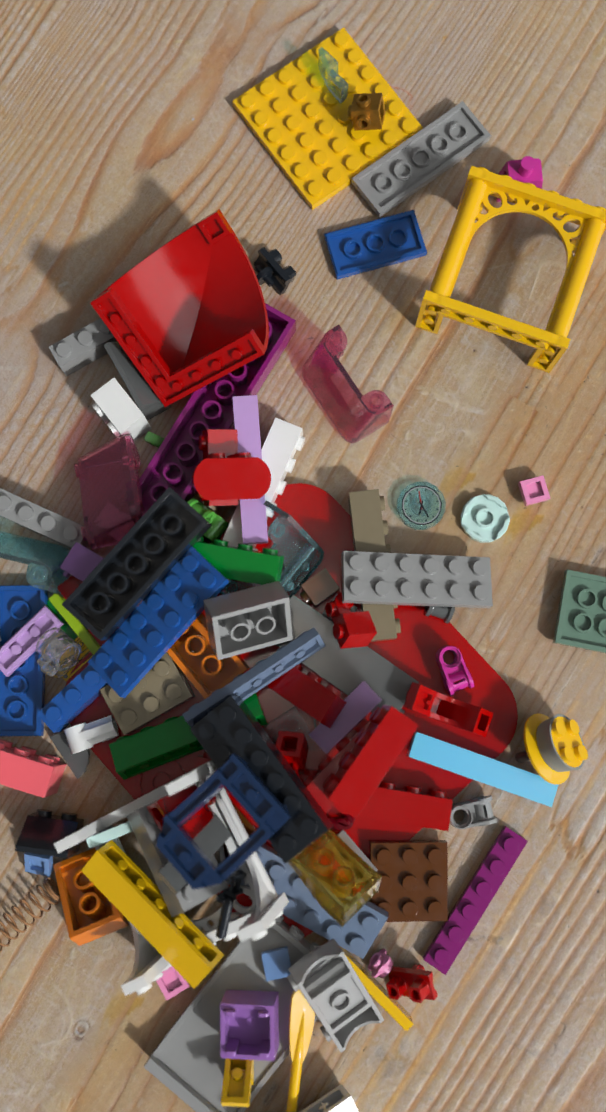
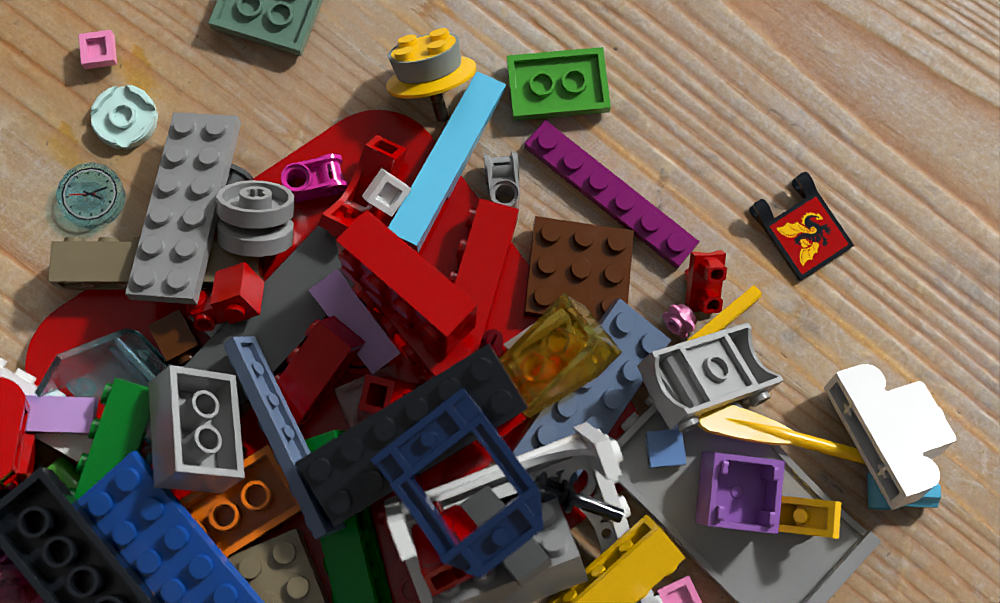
camera: 90 degrees left, 5 degrees down
none -> light grey wheel [216,180,294,257]
none -> white plate [362,168,412,217]
none -> bright green plate [506,47,611,121]
none -> flag [749,172,855,281]

